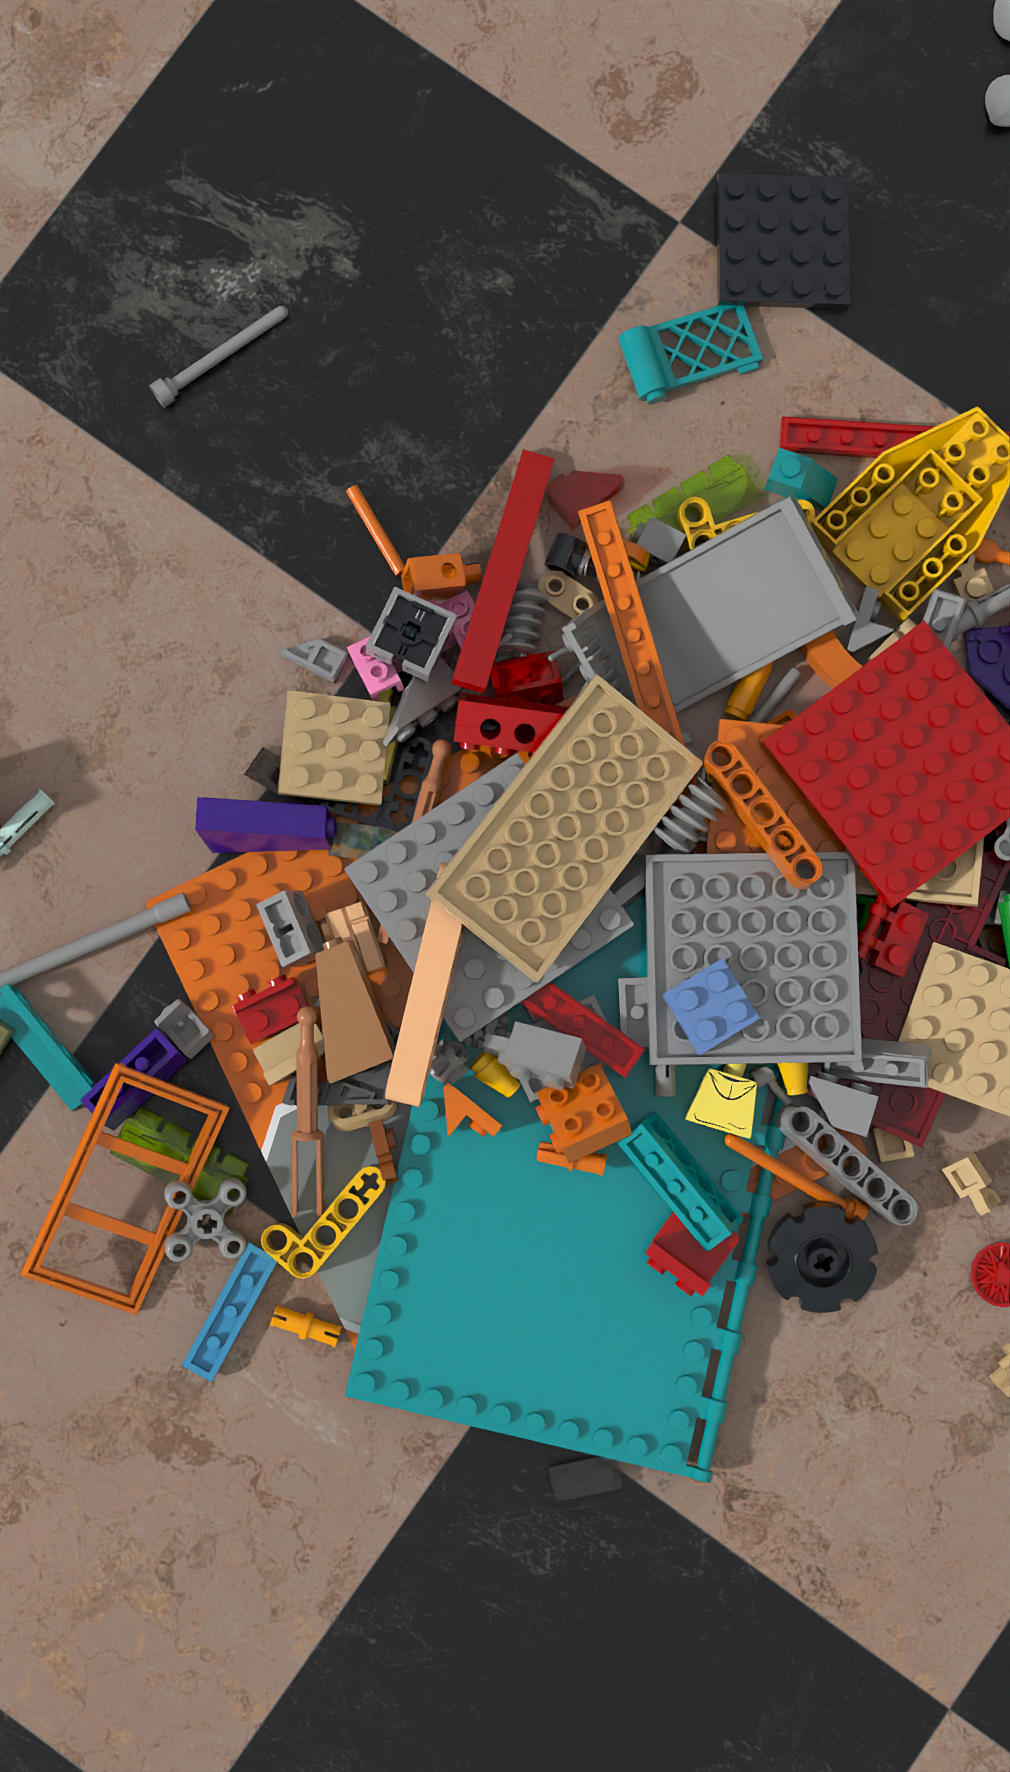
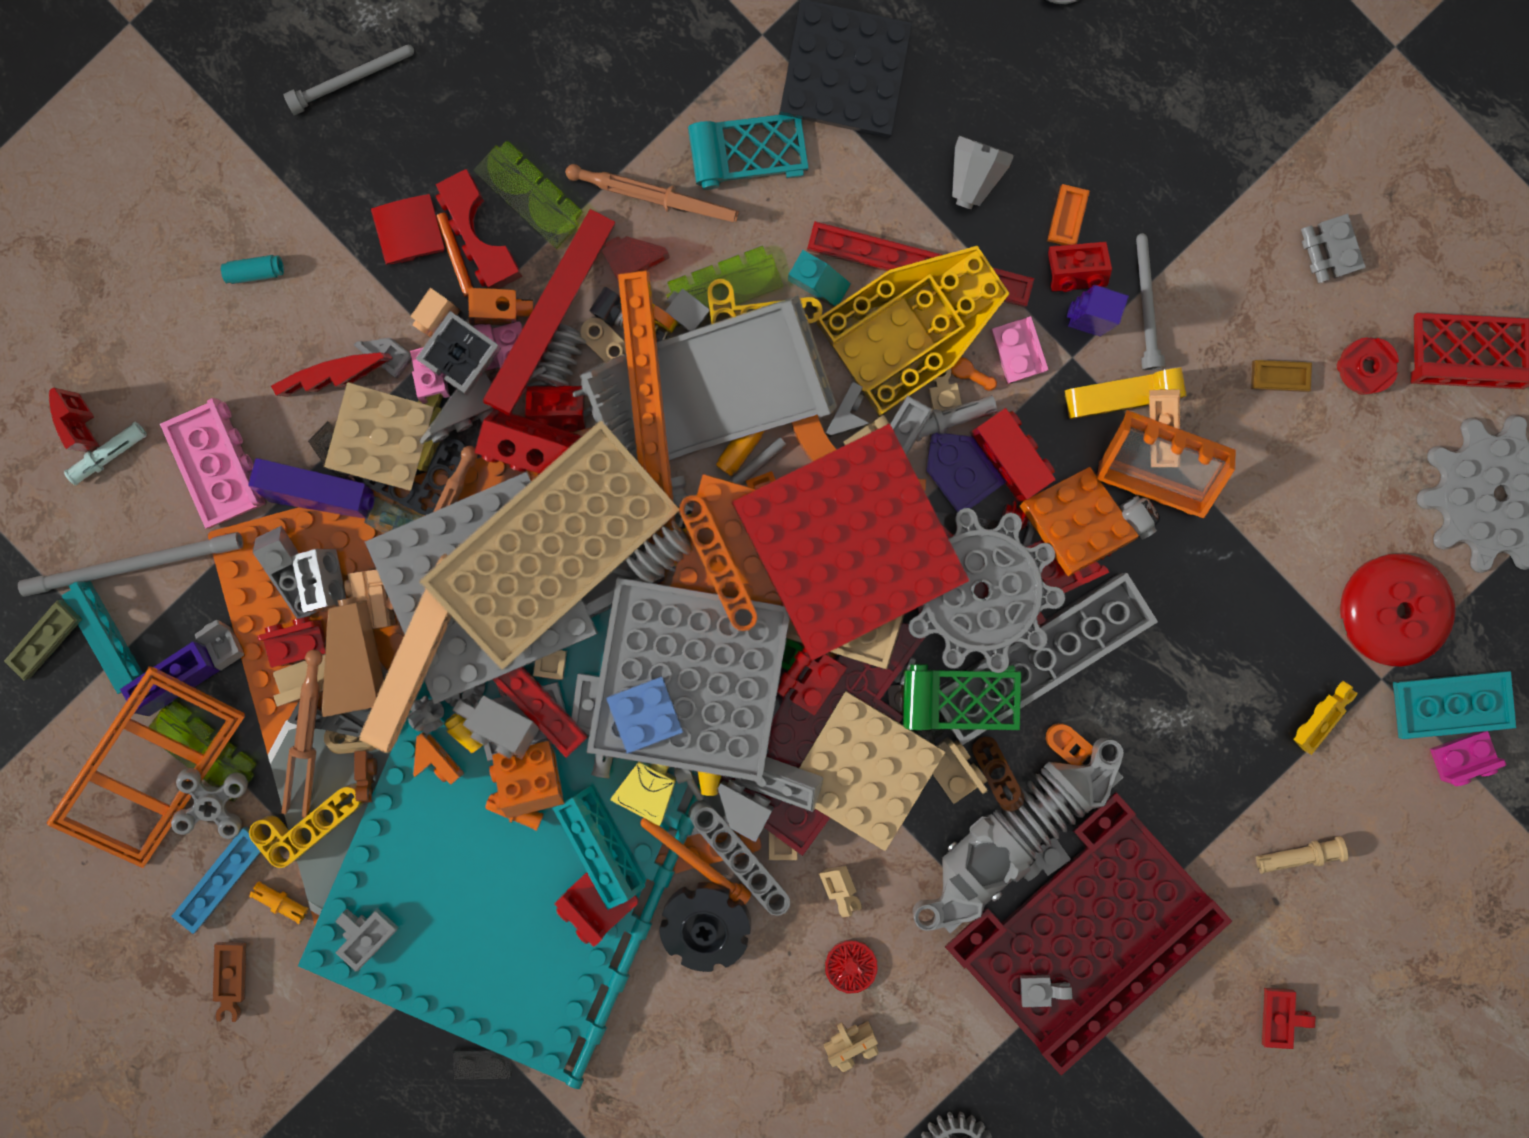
camera: 10 degrees right, 5 degrees up
none -> bright pink bracket [160,398,266,529]
none -> dark orange plate [213,942,246,1022]
none -> teal piece [221,255,284,284]
none -> light grey slope [253,526,315,619]
none -> red slope [271,352,393,397]
none -> light grey hinge [335,908,399,972]
none -> red slope [371,194,445,265]
none -> light nougat brick [410,288,460,338]
none -> red arch [435,169,523,289]
none -> clear neon green windscreen [473,141,583,249]
none -> tan plate [533,650,567,680]
none -> nougat piece [565,164,739,222]
none -> light grey cone [952,135,1014,209]

